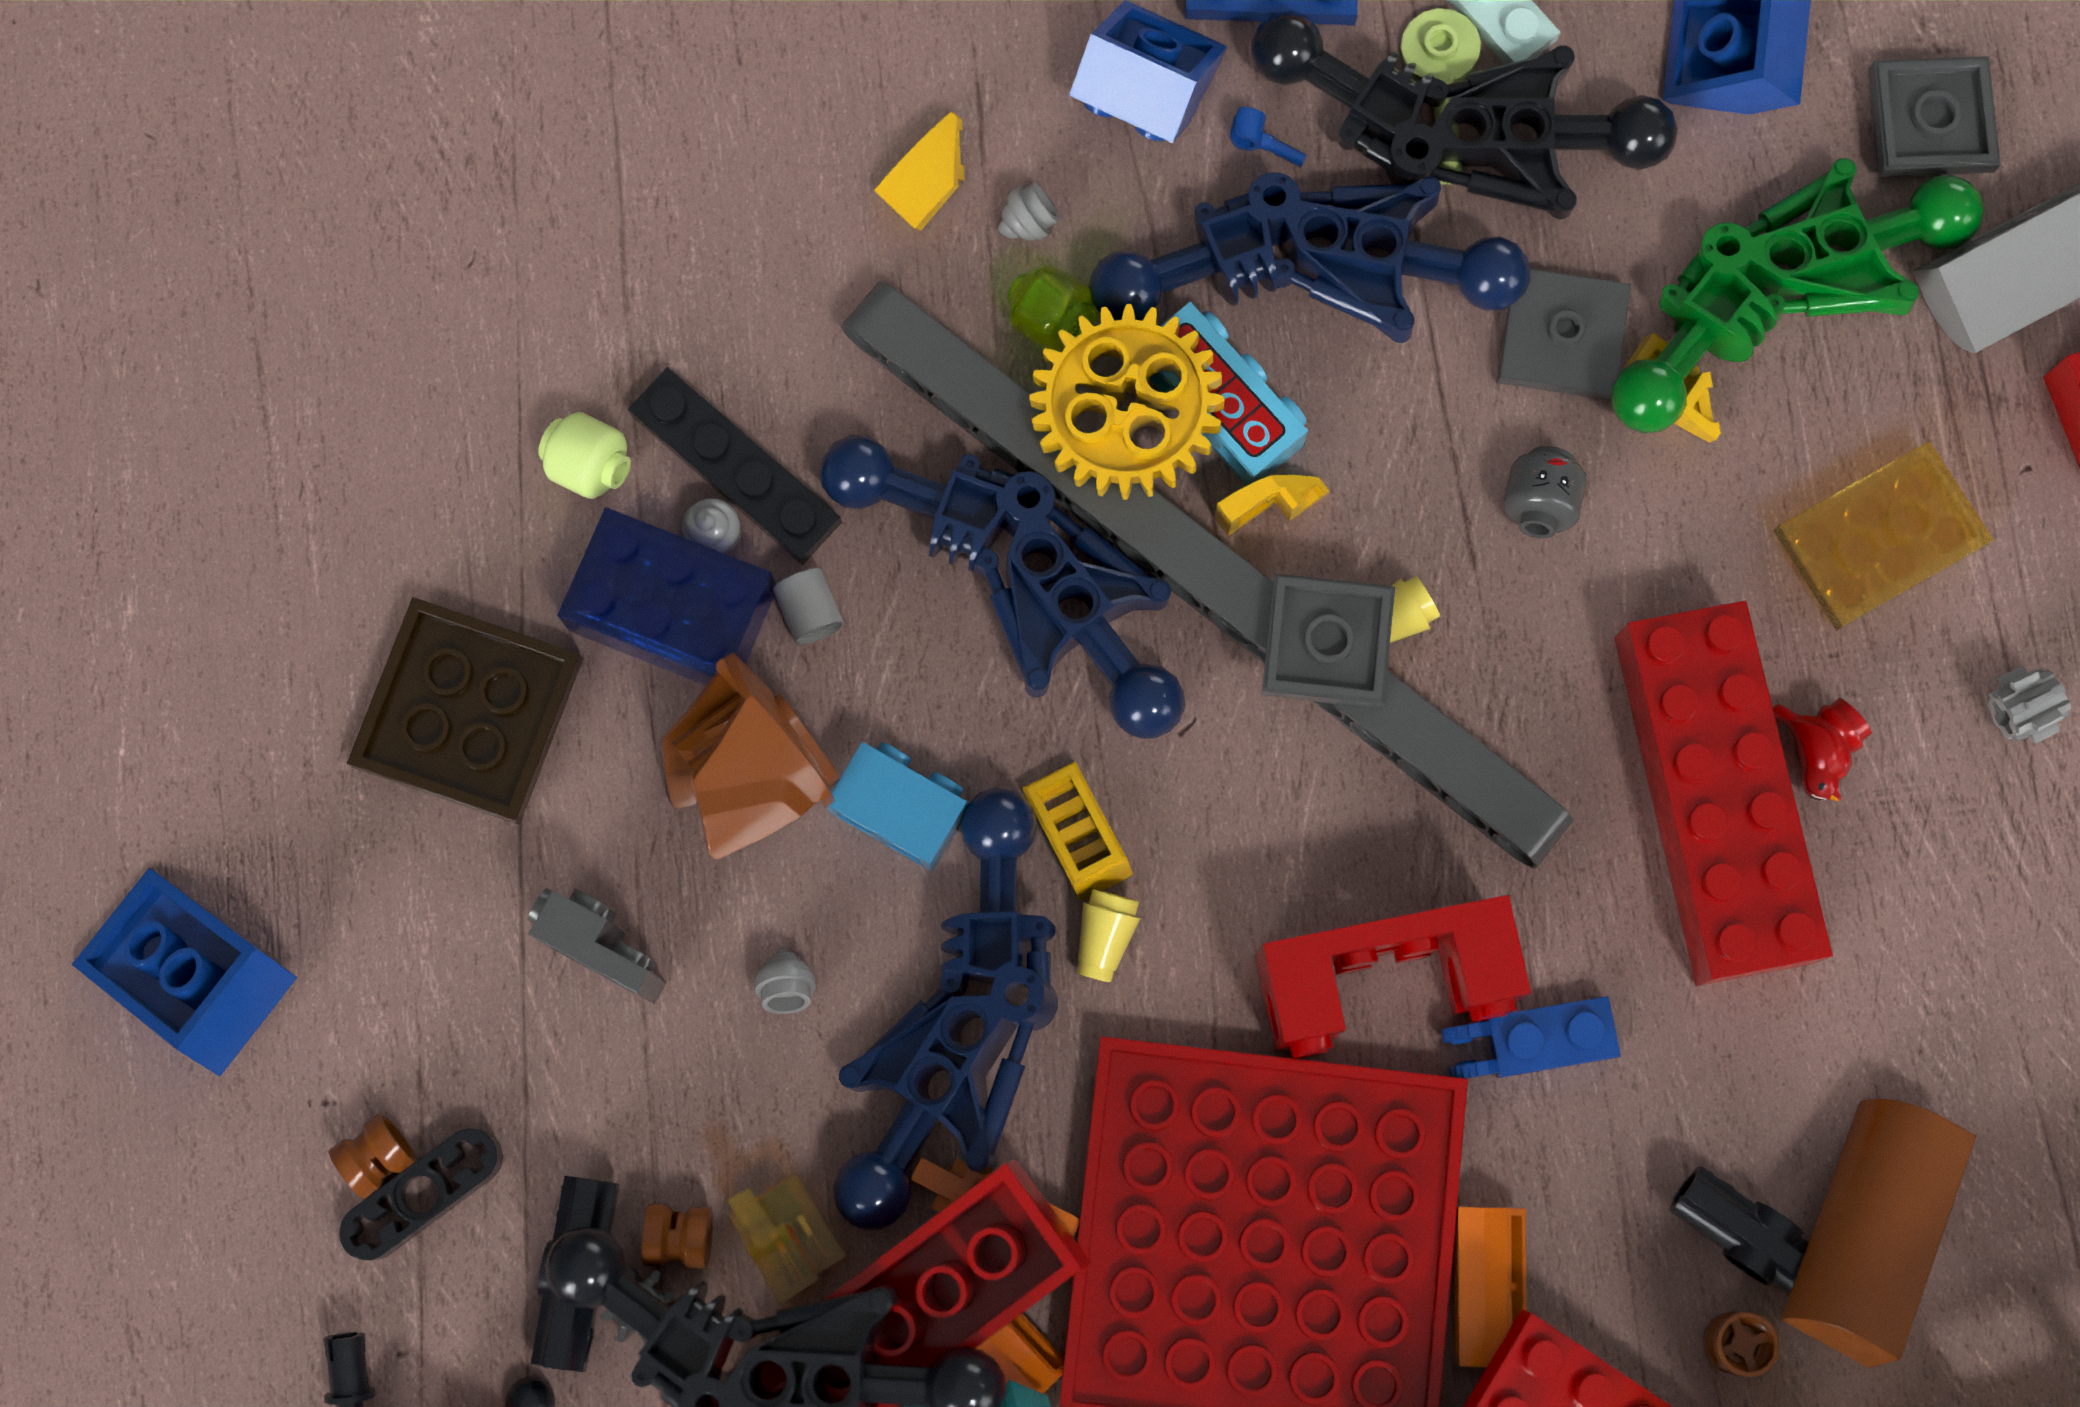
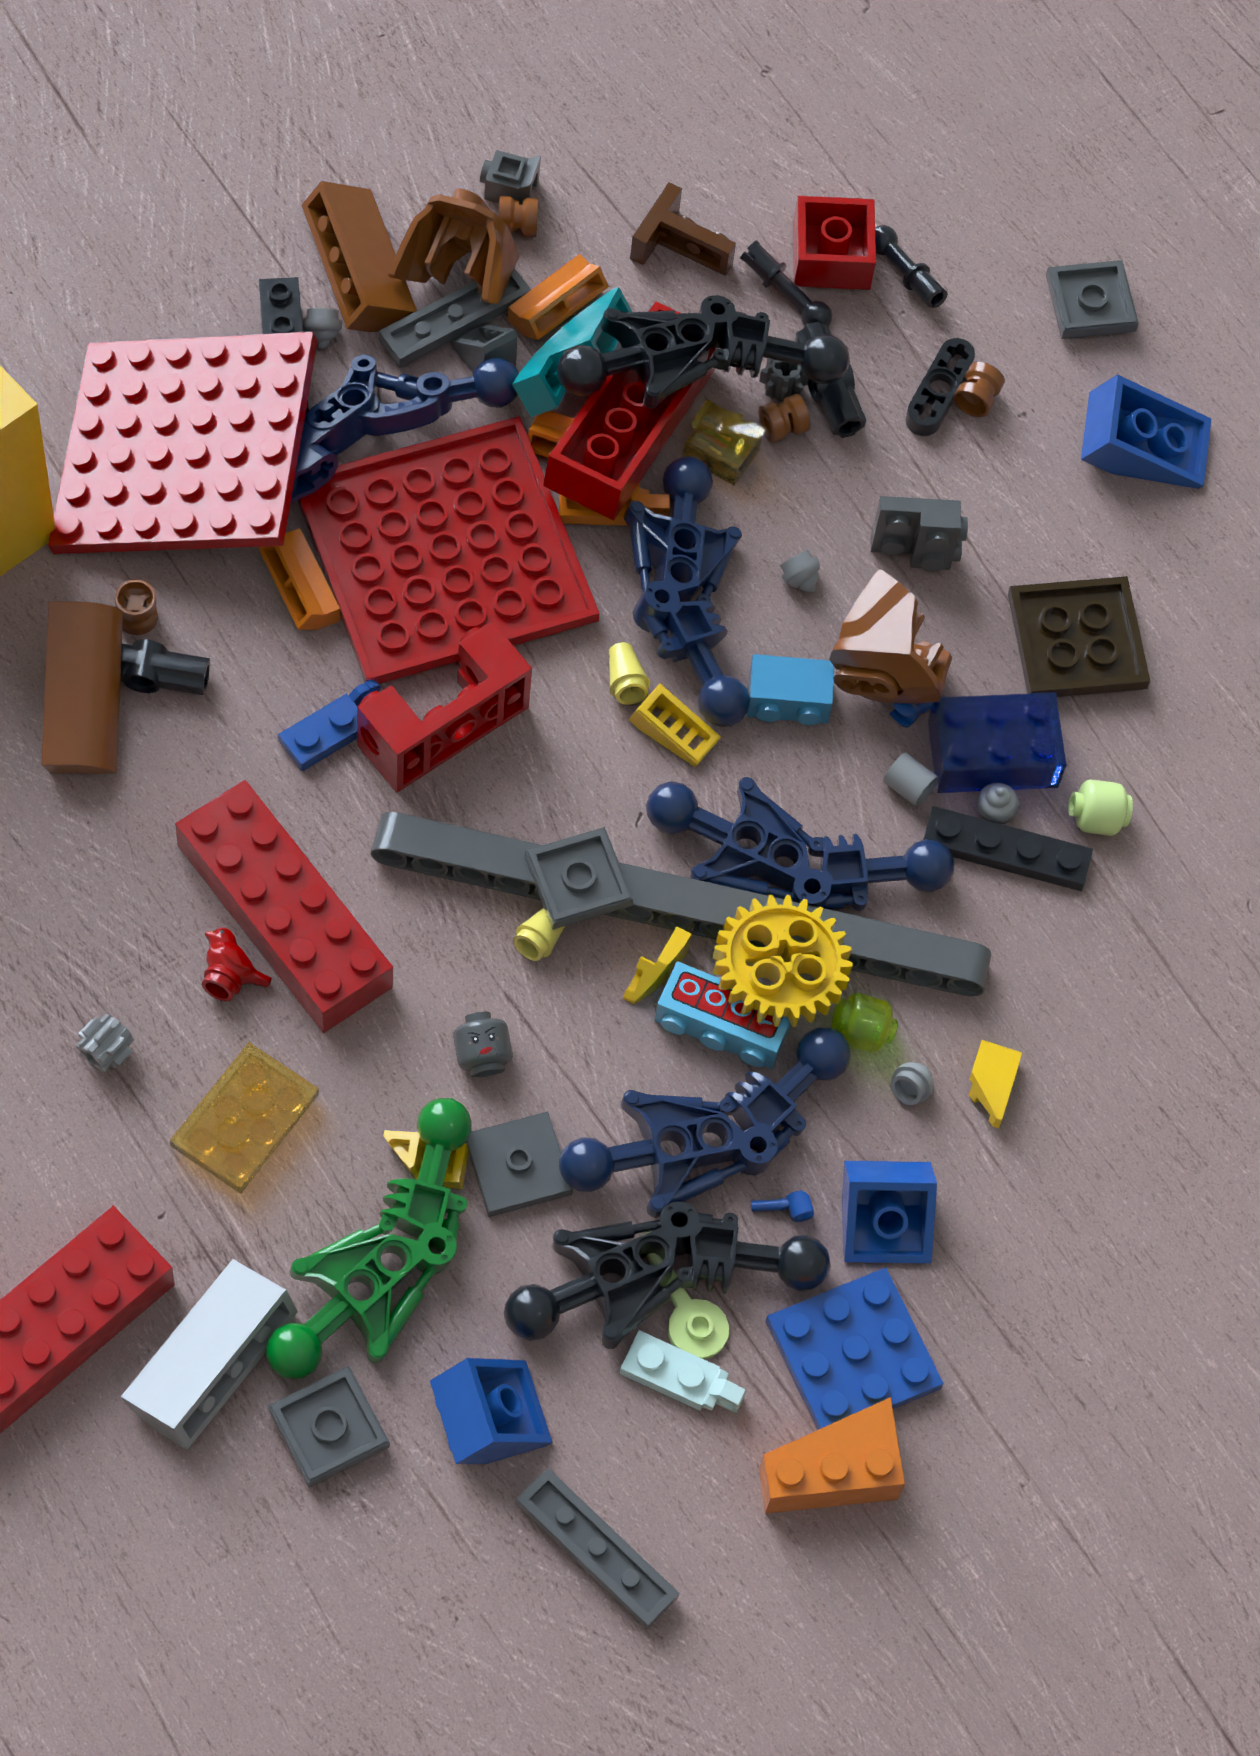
camera: 145 degrees right, 15 degrees down
none -> dark grey plate [1046,260,1139,339]

